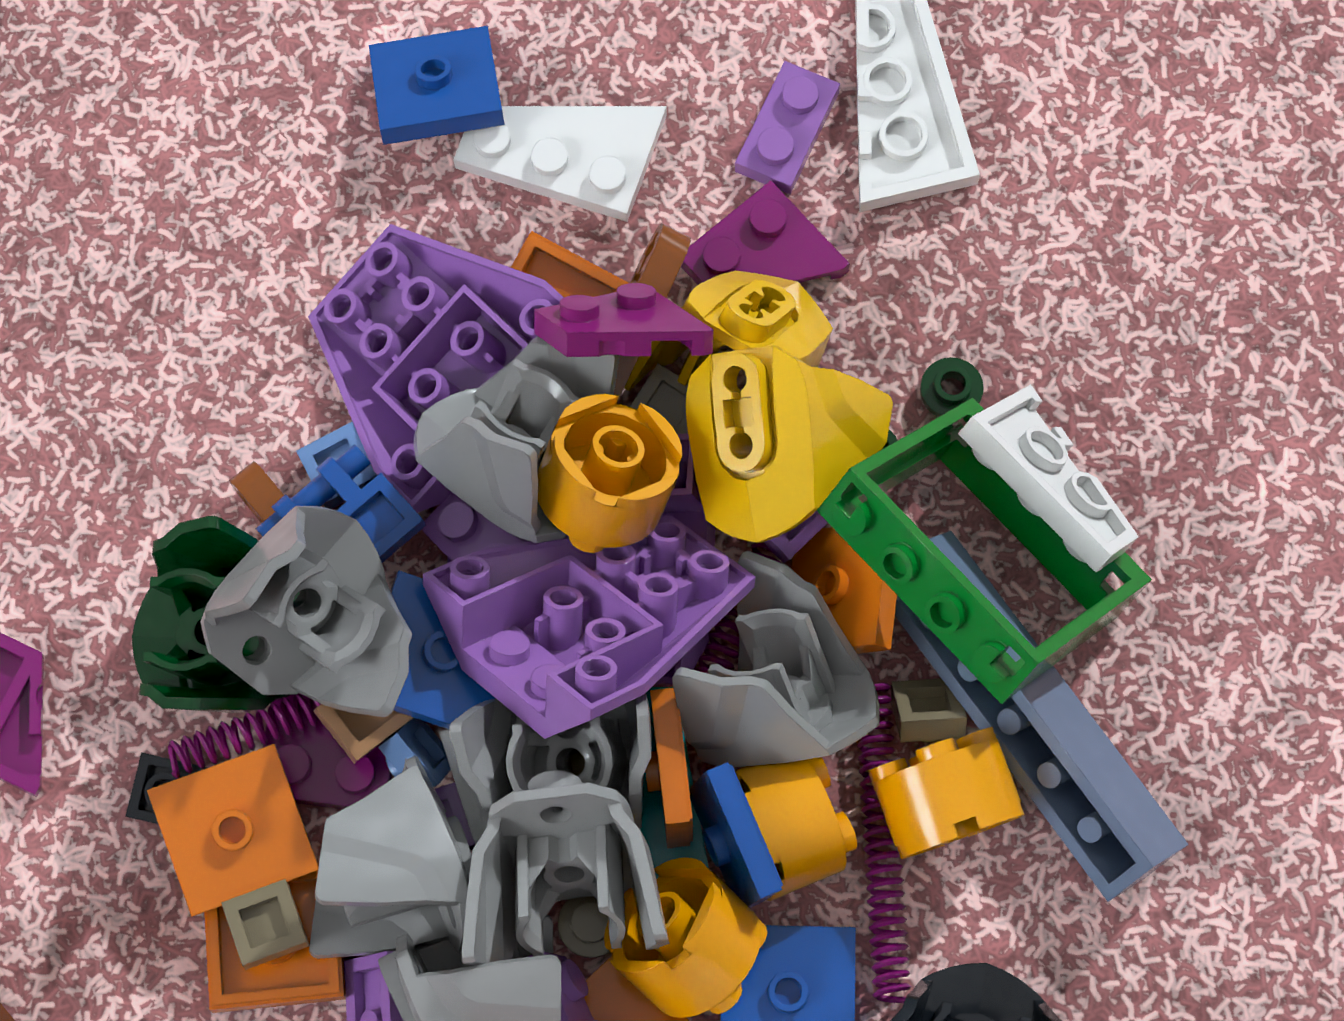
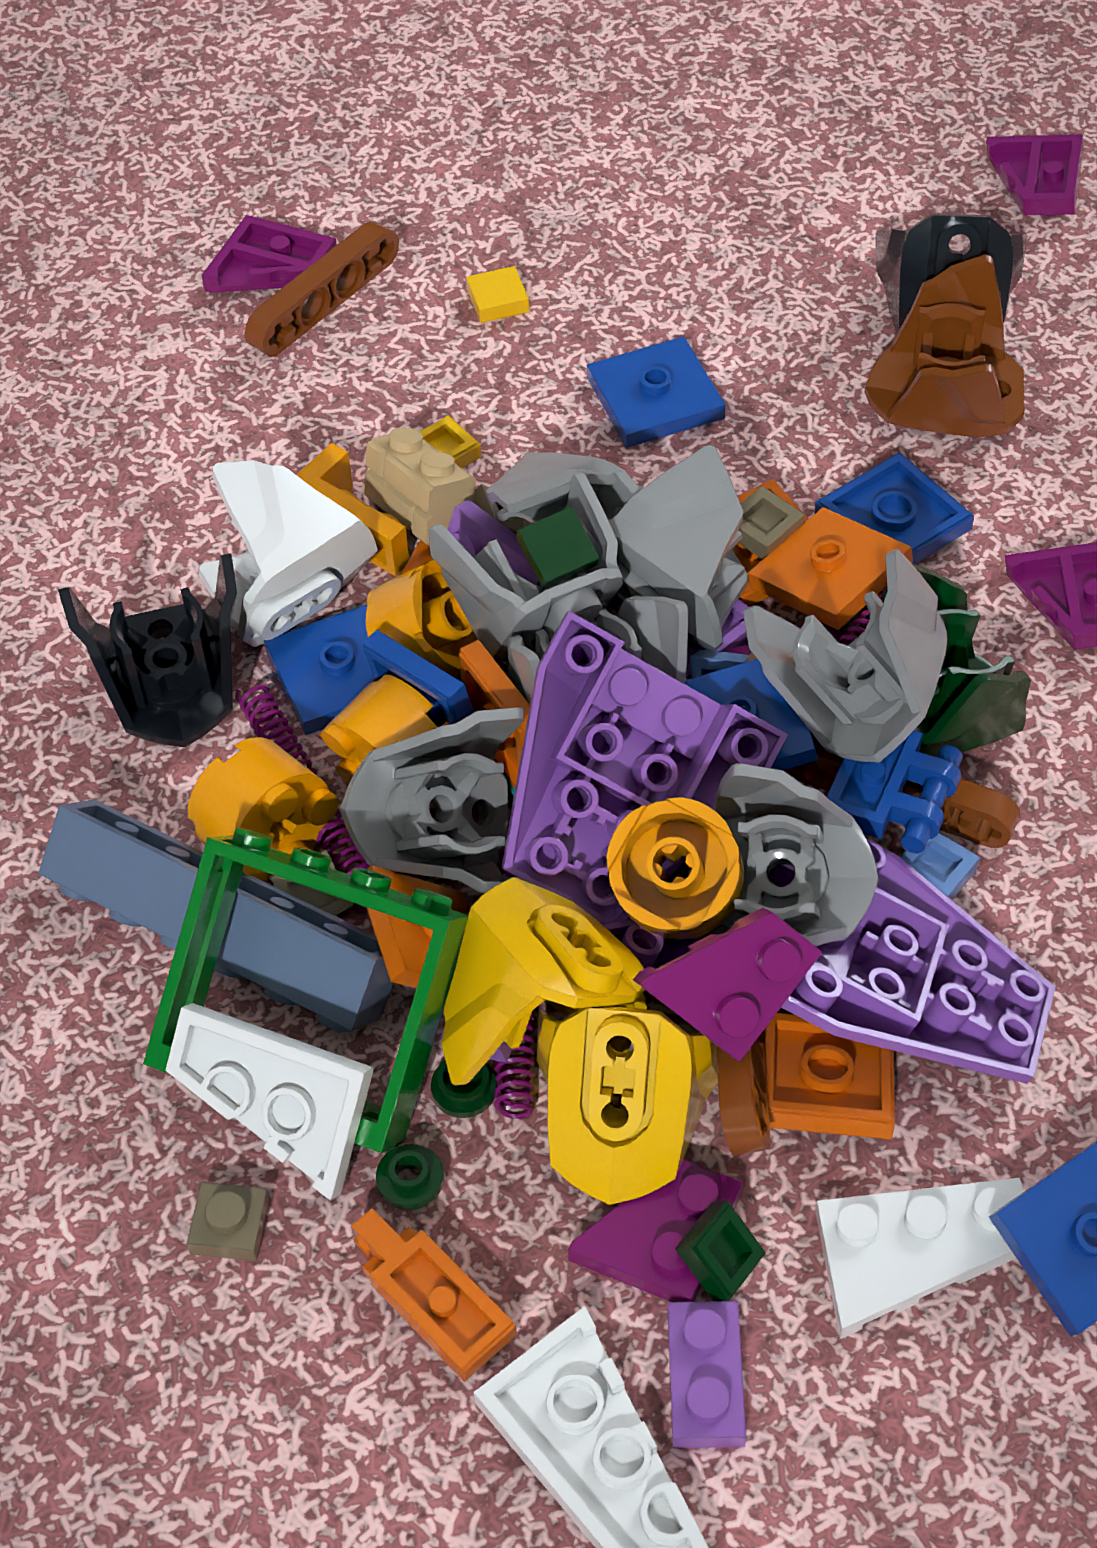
camera: 155 degrees right, 20 degrees down
none -> dark tan plate [186,1182,270,1261]
none -> orange hinge [351,1208,517,1382]
none -> dark green tile [515,506,600,590]
none -> dark green tile [675,1200,766,1301]
none -> blue plate [814,452,974,564]

